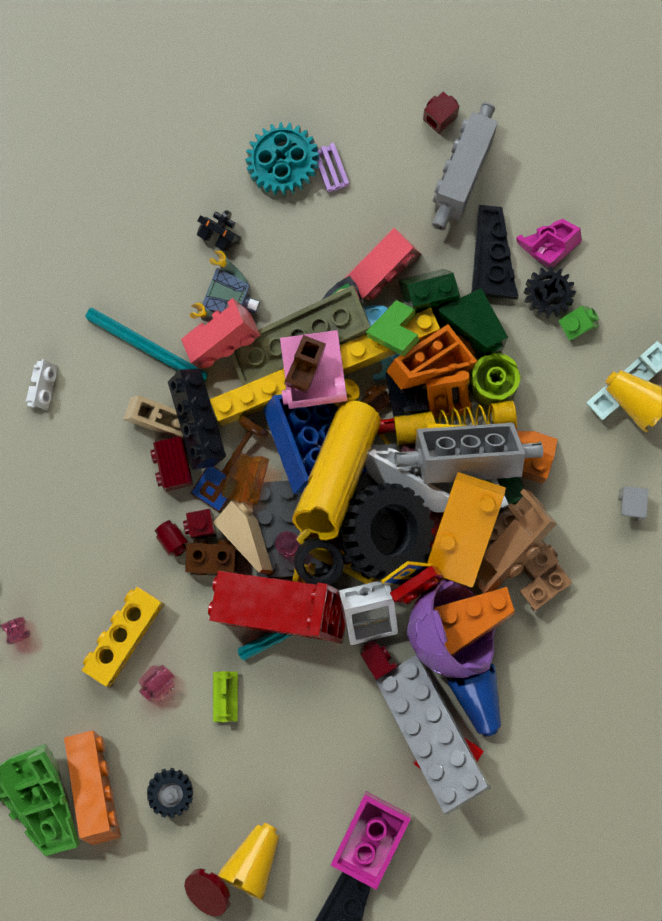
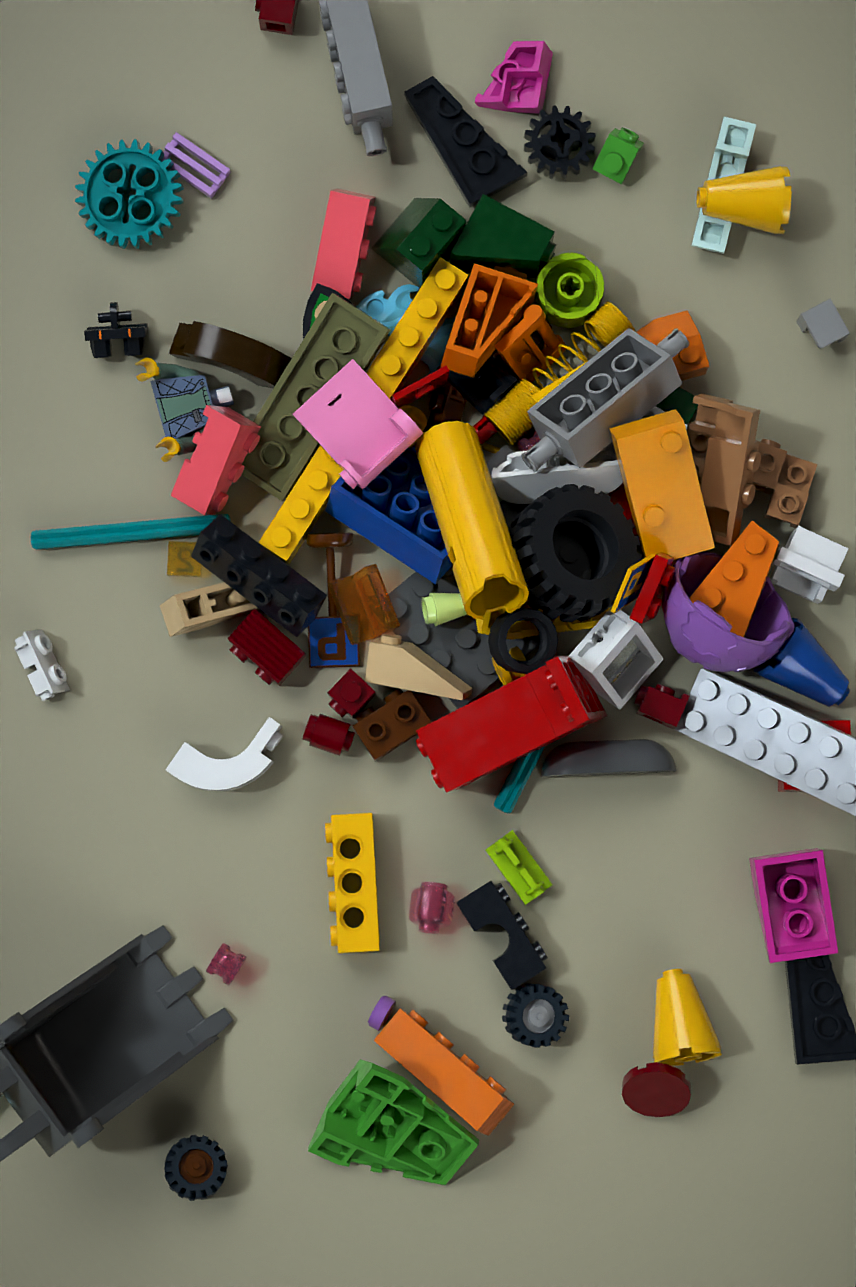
camera: 40 degrees left, 5 degrees up
clear pink wheel [275,531,300,558] -> none
reddish brown brick [284,335,326,393] -> none
bright green tile [366,300,419,356] -> none
none -> white arch [165,717,283,791]
none -> clear yellow tile [167,541,202,577]
none -> dark brown arch [169,321,292,388]
none -> medium lavender tile [368,995,396,1031]
none -> red container [391,365,450,408]
none -> yellowish green cone [421,593,467,626]
none -> black arch [456,880,548,990]
none -> dark grey brick [541,739,676,777]
none -> white plate [770,526,849,604]

